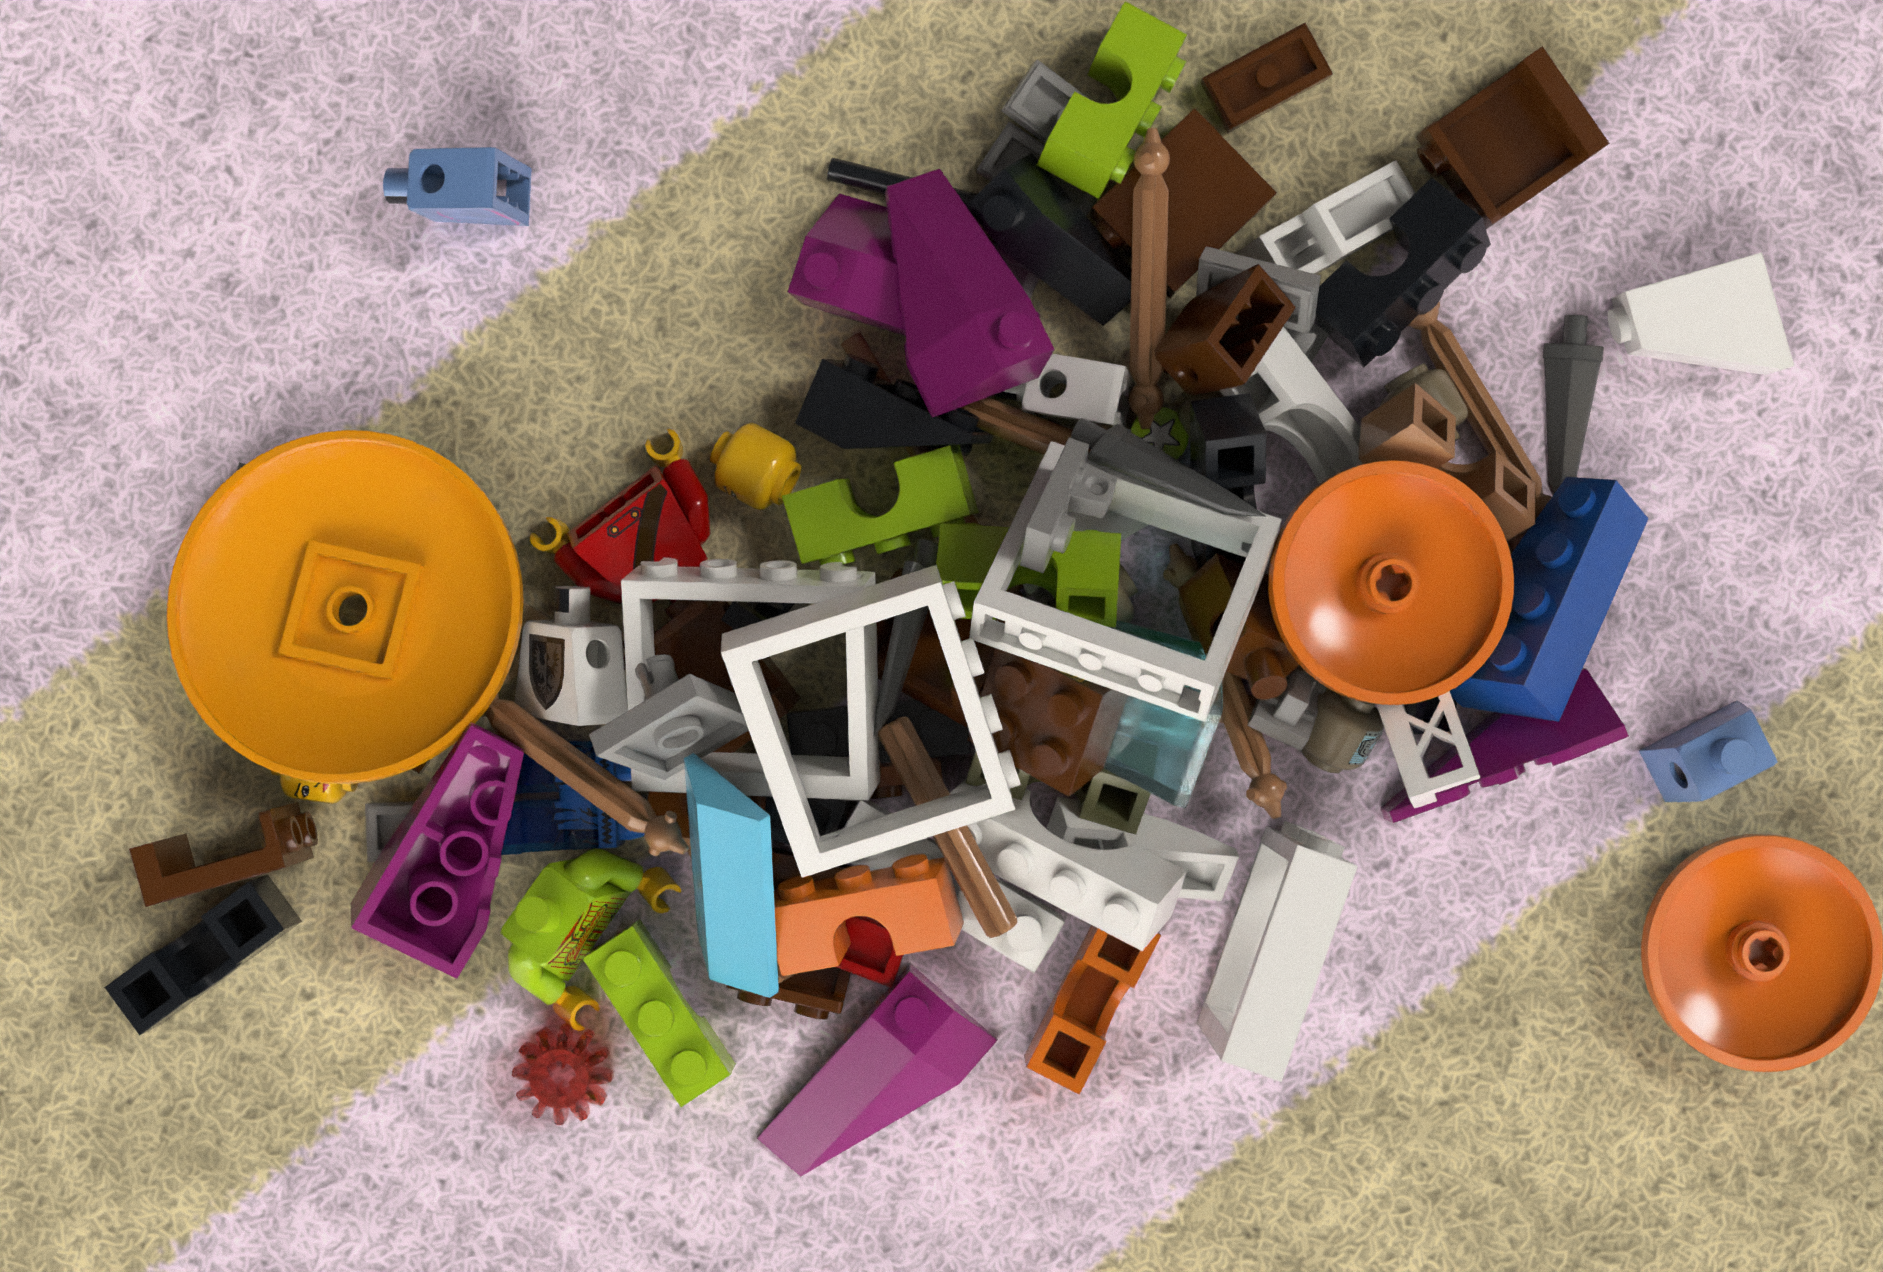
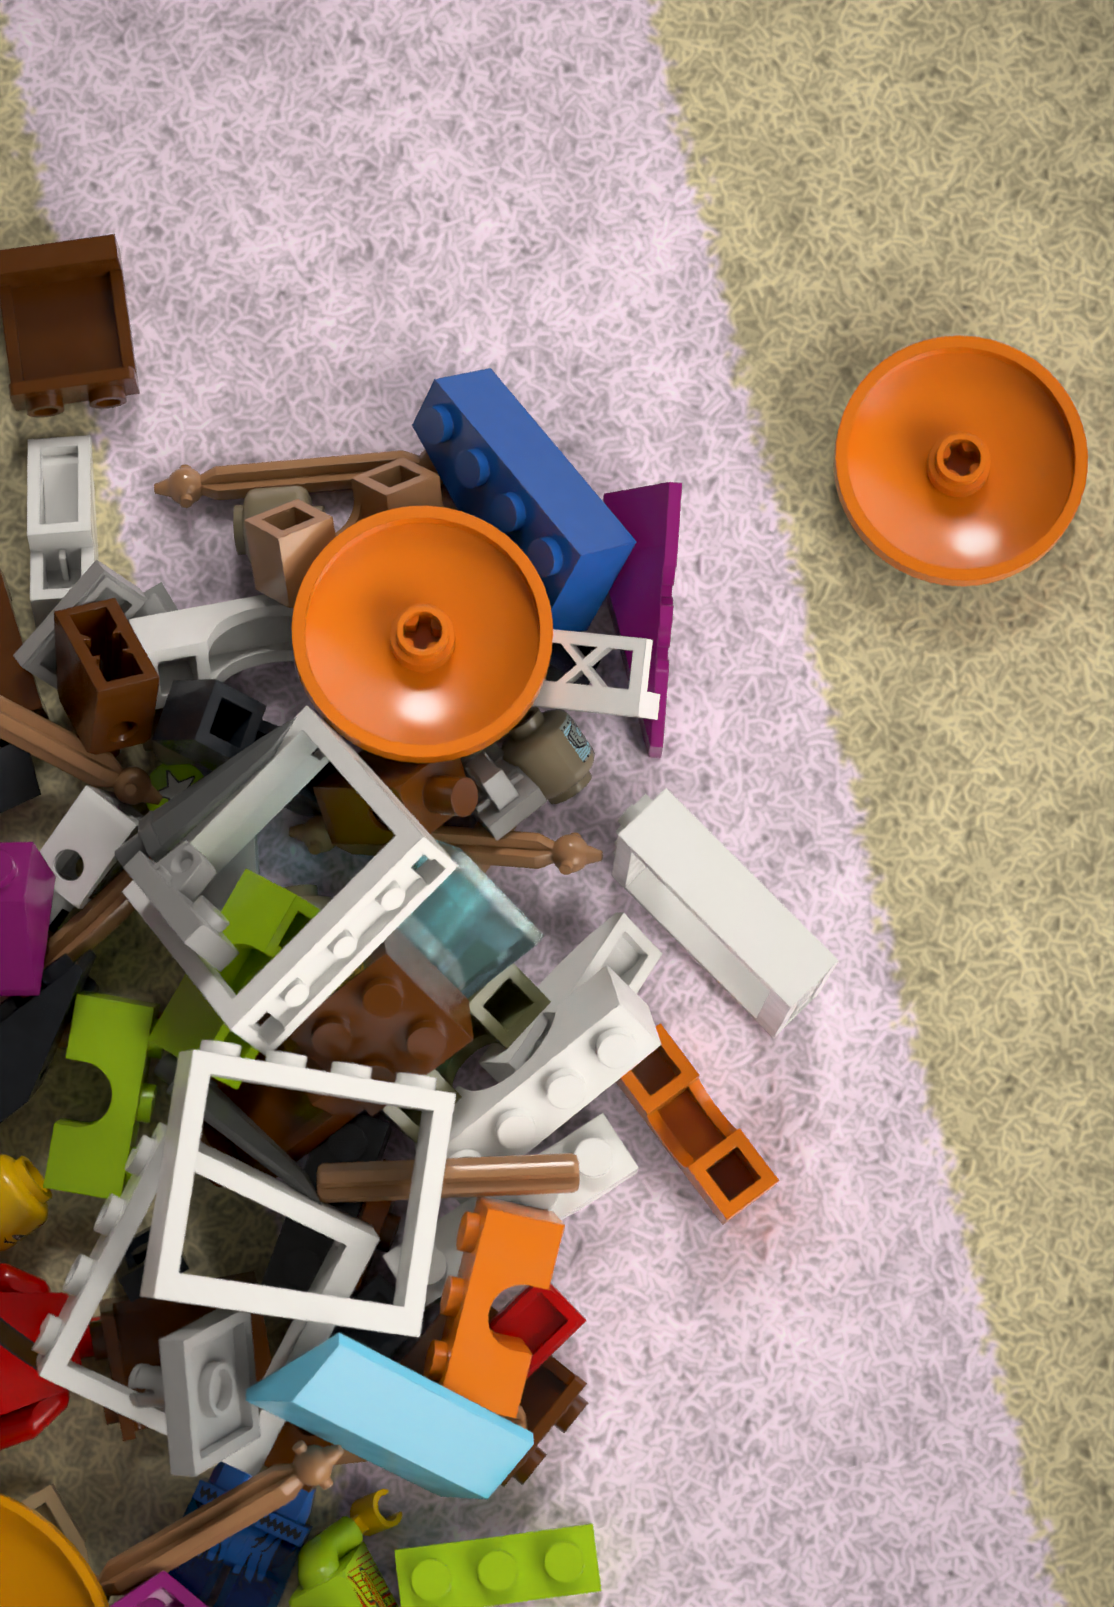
camera: 70 degrees left, 10 degrees down
white torso [515,586,628,726] -> none
magenta wedge [757,963,998,1177] -> none
black arch [1314,177,1491,367] -> none
dark grey bar [1543,315,1604,493] -> none
white slope [1608,252,1794,375] -> none
medium blue torso [1639,701,1778,802] -> none

